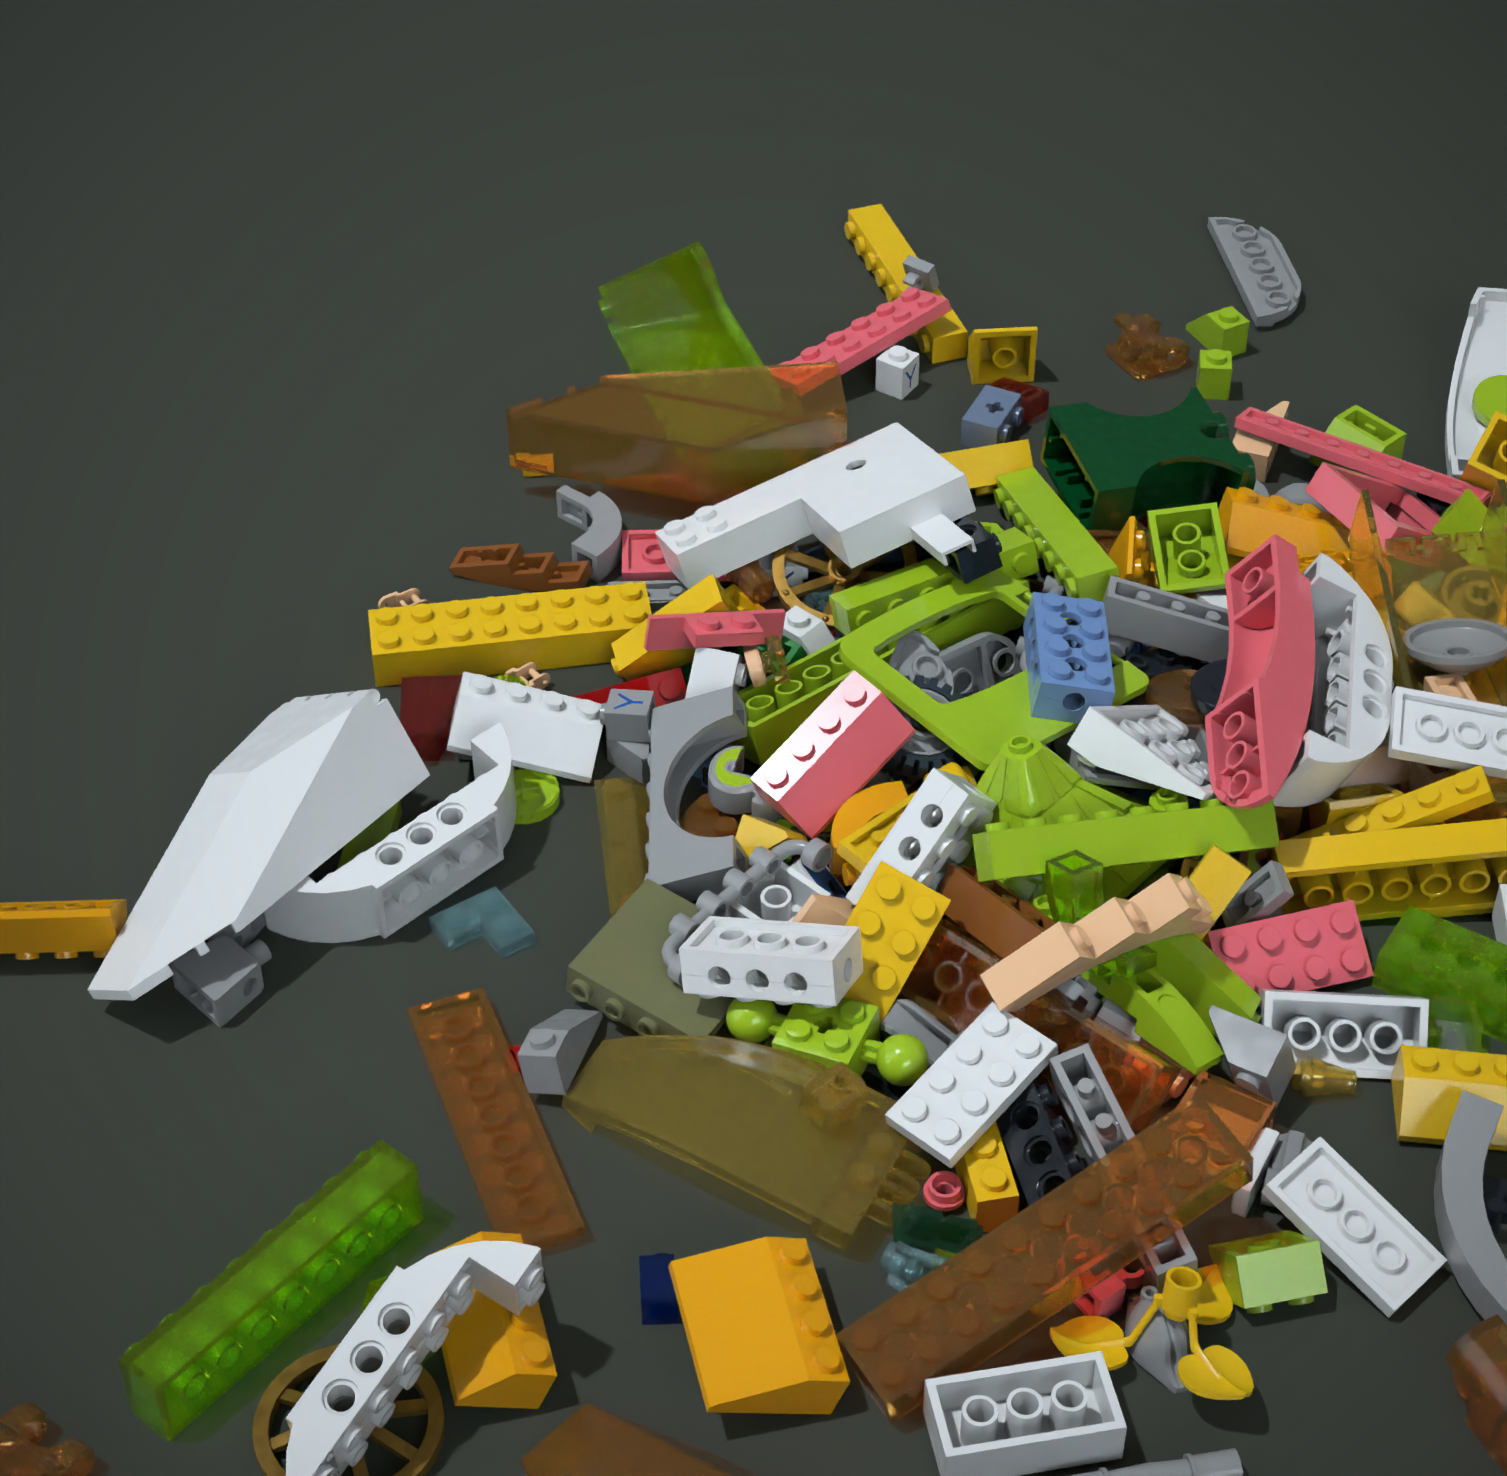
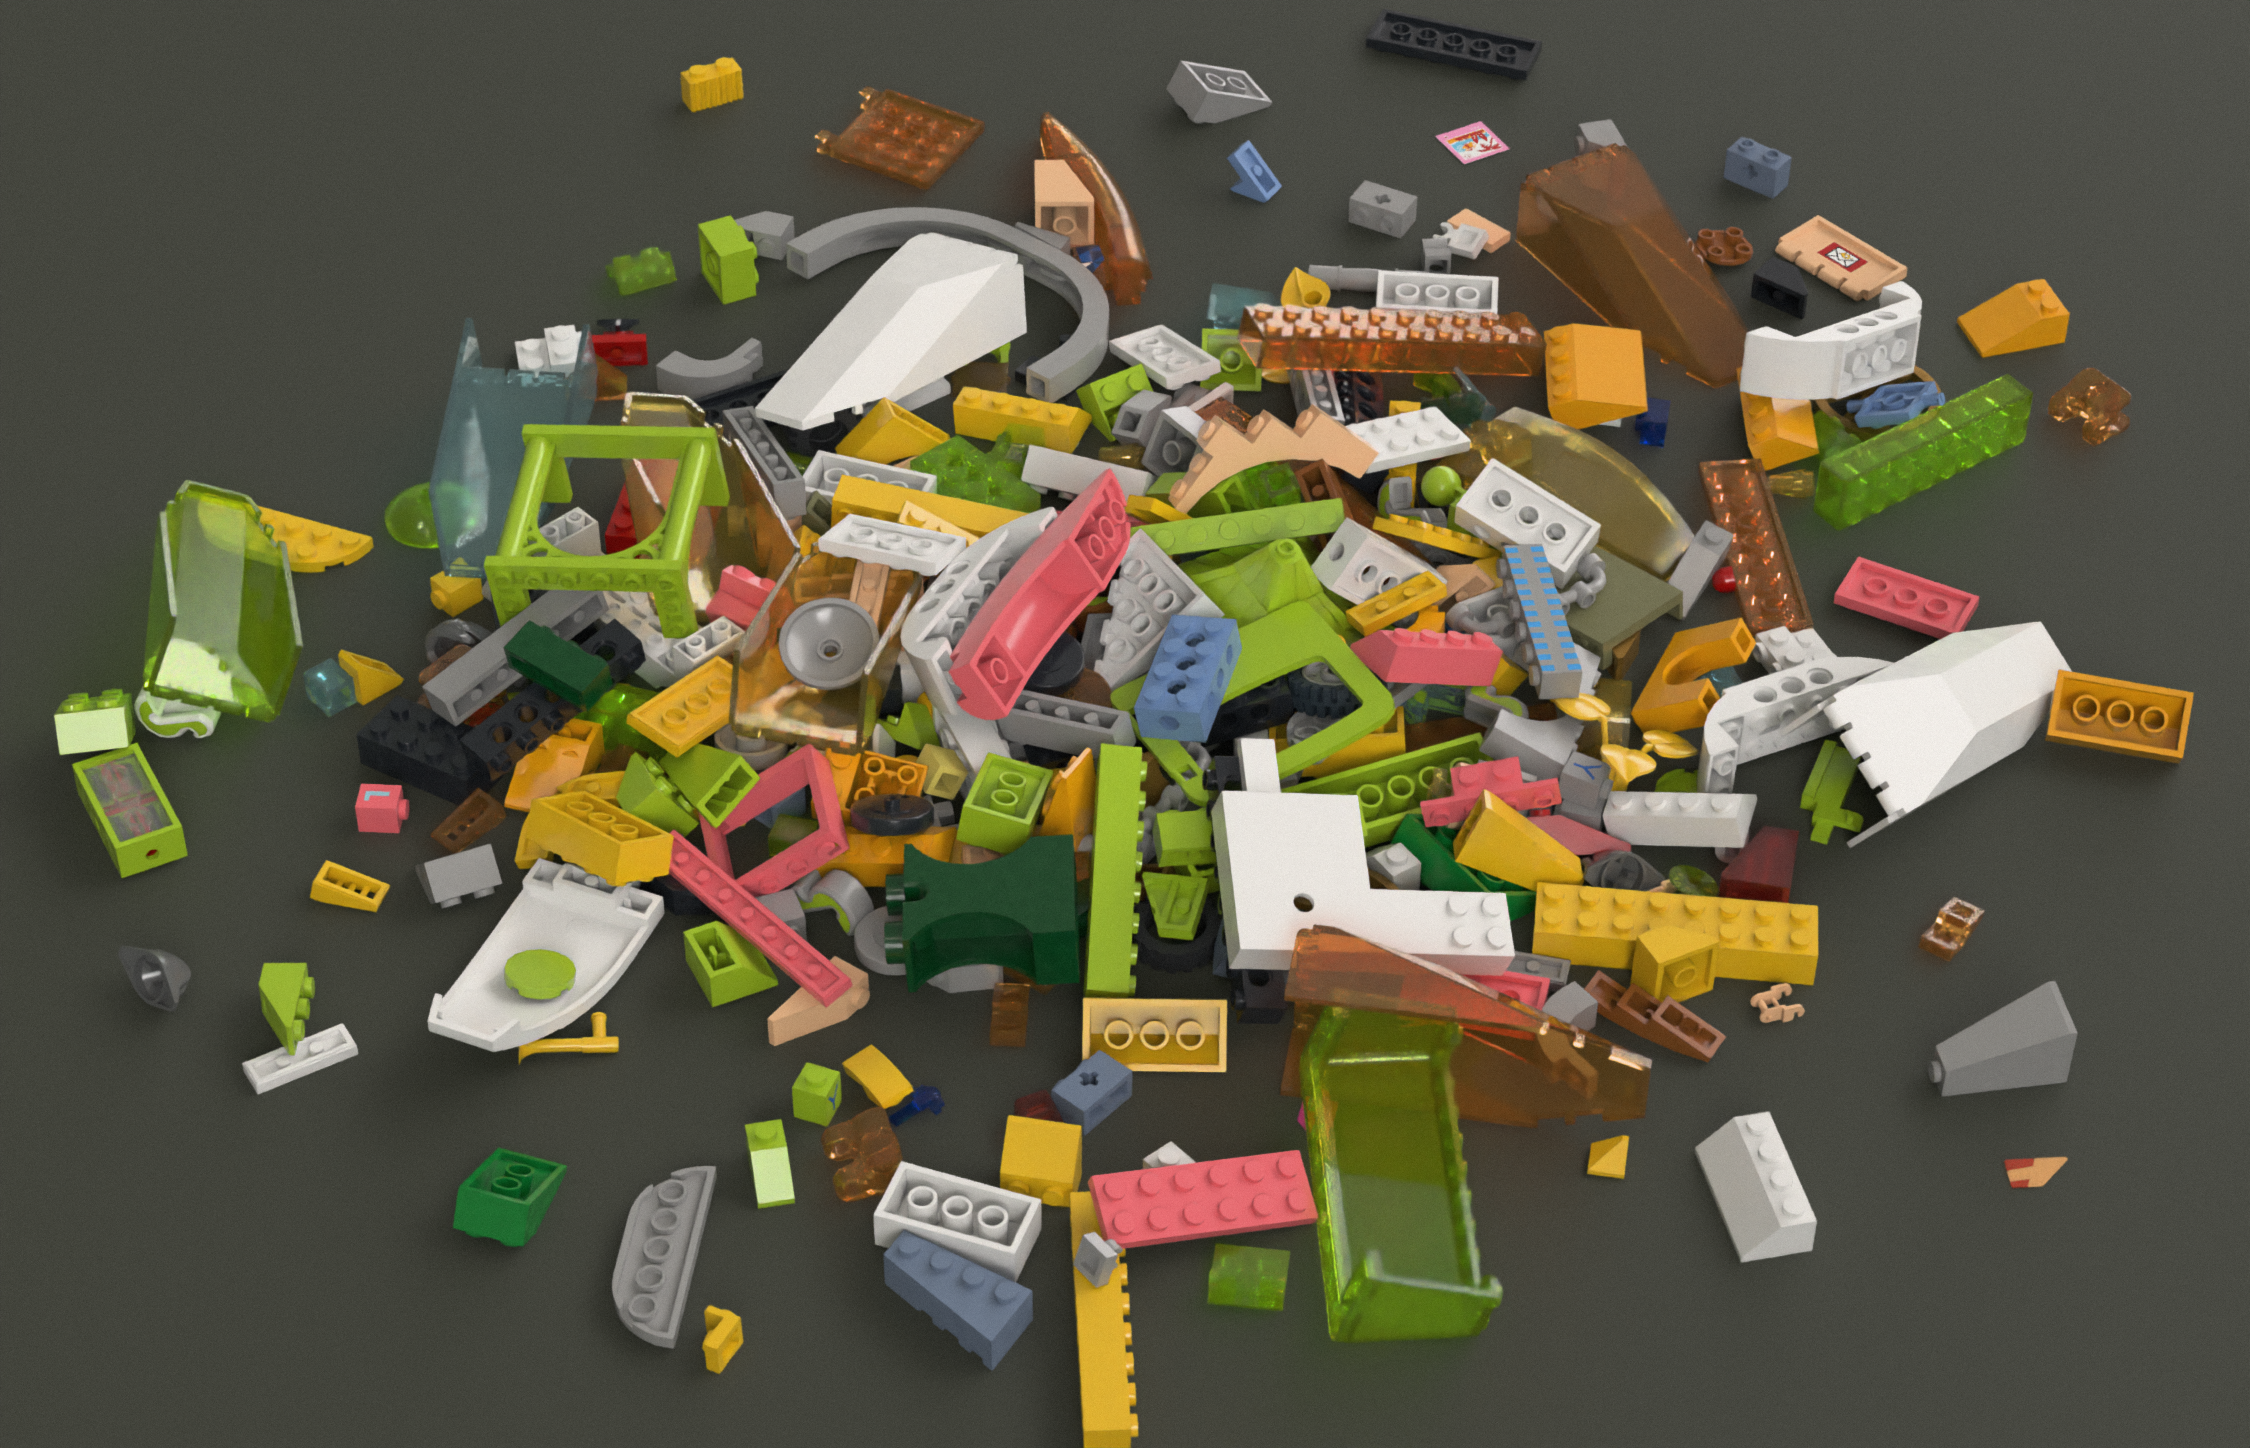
camera: 165 degrees left, 0 degrees up
none -> green slope [453,1148,567,1247]
none -> yellow piece [518,1012,619,1065]
none -> yellow bracket [702,1305,743,1374]
none -> yellow slope [842,1044,914,1110]
none -> black wheel [850,794,934,836]
none -> white brick [873,1161,1042,1283]
none -> sand blue wedge [883,1230,1033,1371]
none -> clear blue piece [888,1085,945,1127]
none -> lime slope [1076,363,1153,442]
none -> light grey slope [1111,390,1172,452]
none -> clear light blue slope [1206,283,1280,332]
none -> clear neon green hinge [1207,1244,1290,1311]
none -> light grey brick [1496,544,1583,699]
none -> yellow plant [1549,692,1699,792]
none -> dark grey hat [1581,850,1665,891]
none -> yellow slope [1630,924,1720,1002]
none -> light orange arch [1631,618,1756,734]
none -> white slope [1695,1111,1817,1263]
none -> white plate [1752,626,1833,675]
none -> clear yellow cone [1769,468,1815,499]
none -> coral plate [1834,557,1980,639]
none -> medium blue plate [1847,381,1945,429]
none -> clear orange slope [1918,897,1985,962]
none -> light grey slope [1928,981,2078,1097]
none -> clear orange sticker [2004,1157,2068,1188]

